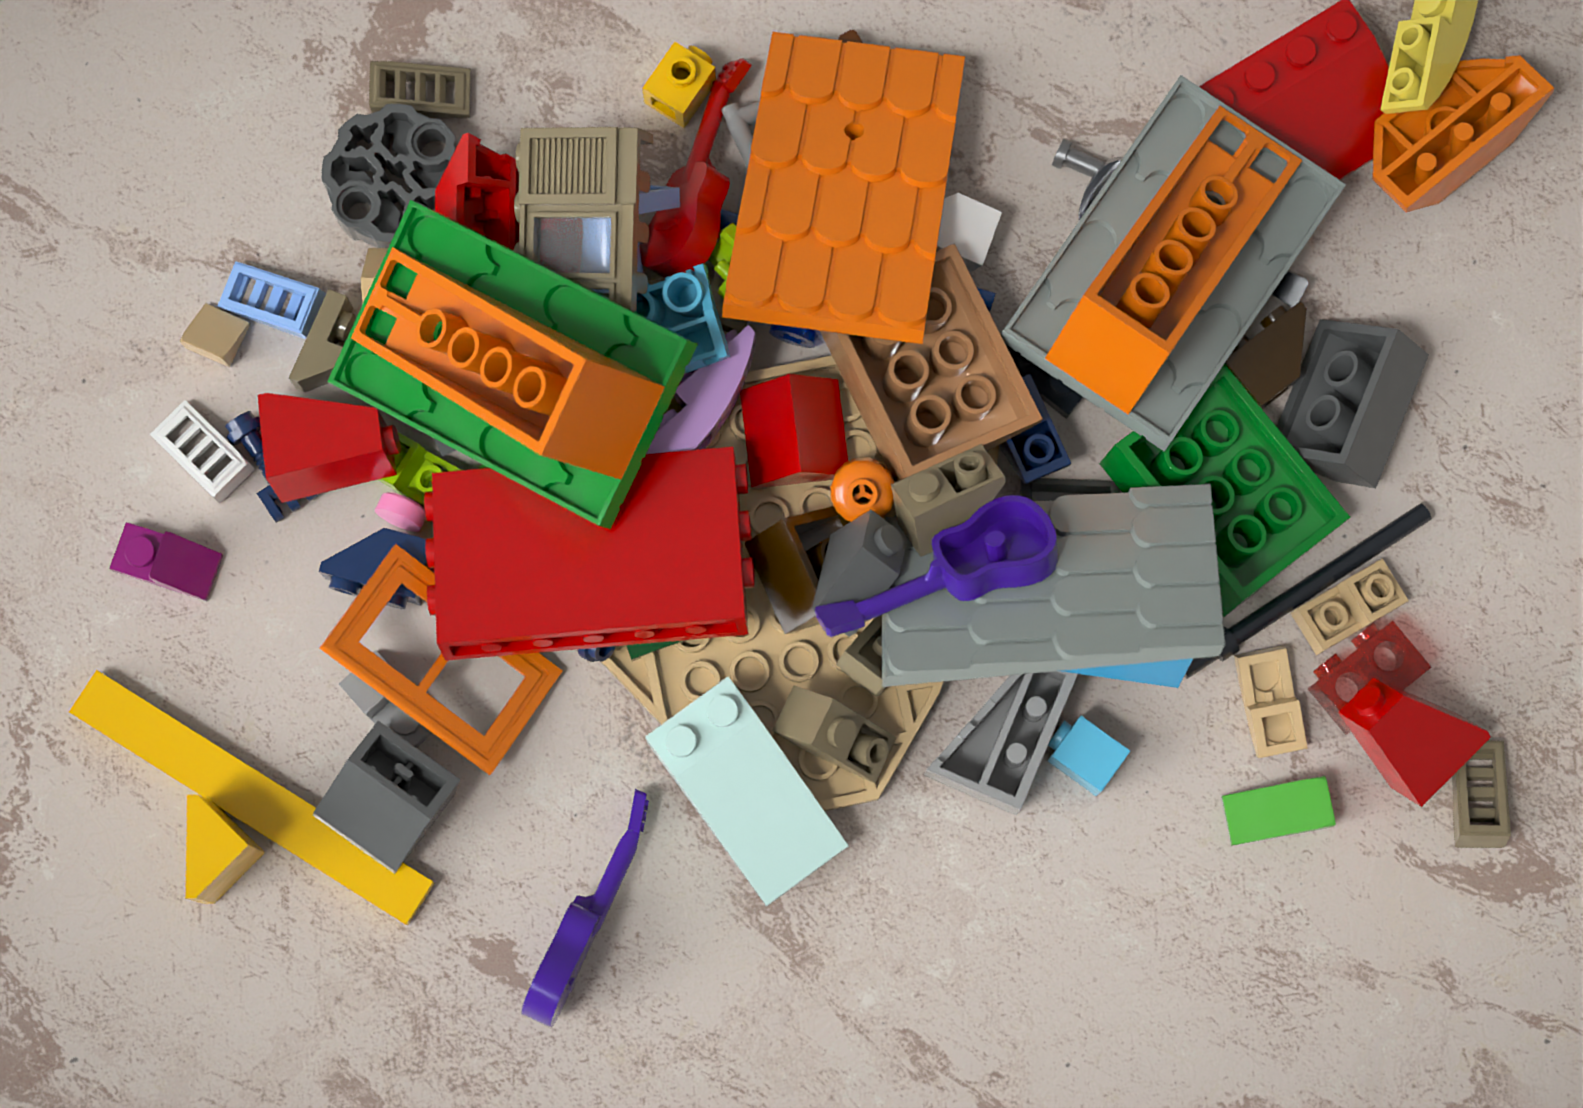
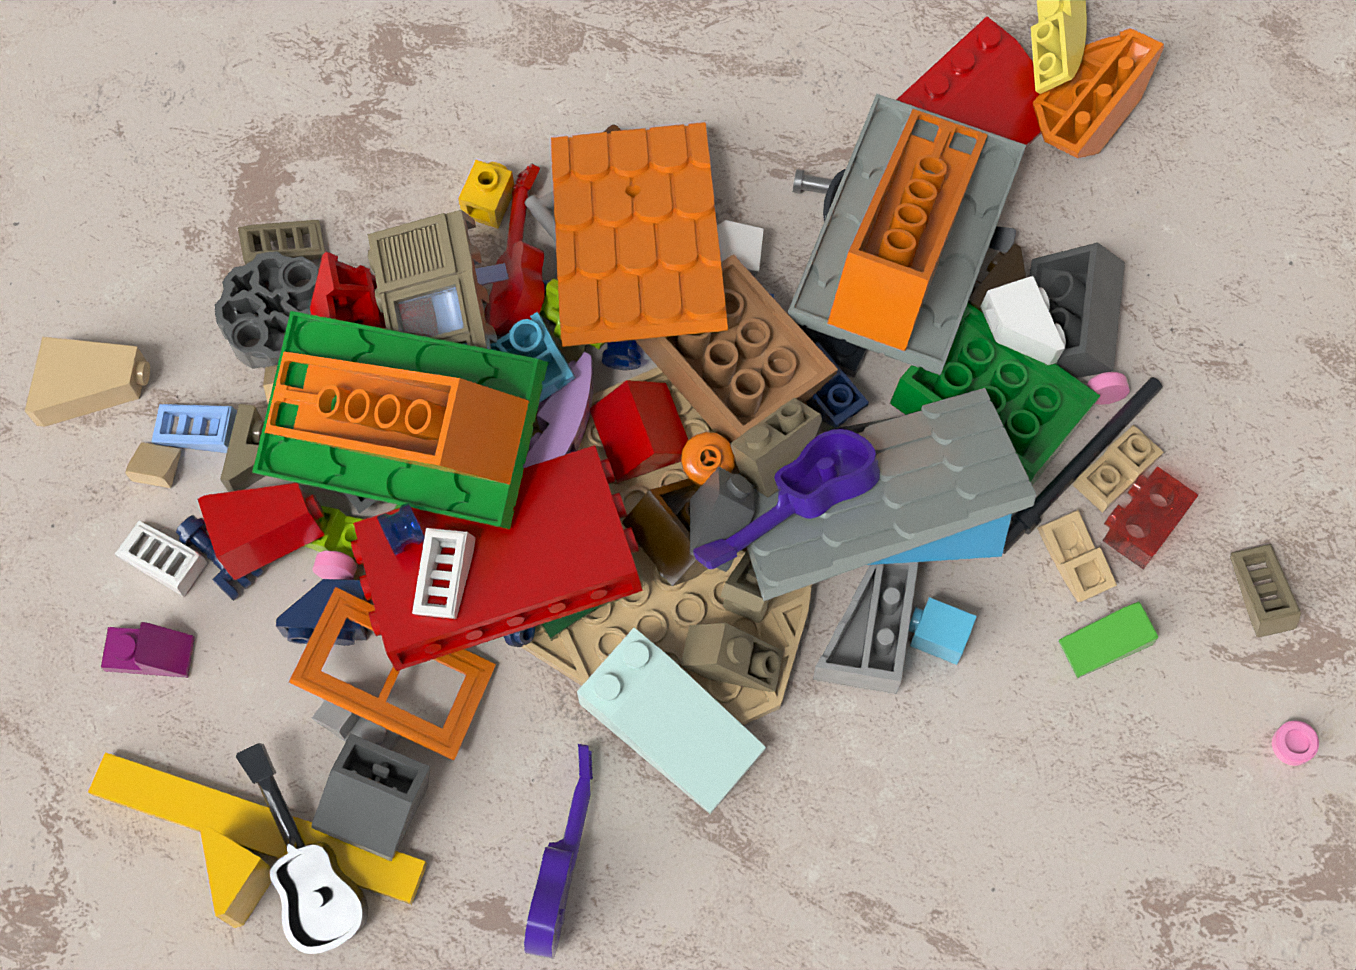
camera: 10 degrees left, 10 degrees down
red slope [1338,677,1491,807] -> none
none -> tan slope [25,337,150,427]
none -> piece [236,743,368,954]
none -> clear blue wheel [377,503,425,556]
none -> white slope [412,528,476,619]
none -> white slope [980,276,1066,365]
none -> bright pink tile [1086,372,1130,405]
none -> bright pink tile [1272,721,1319,766]

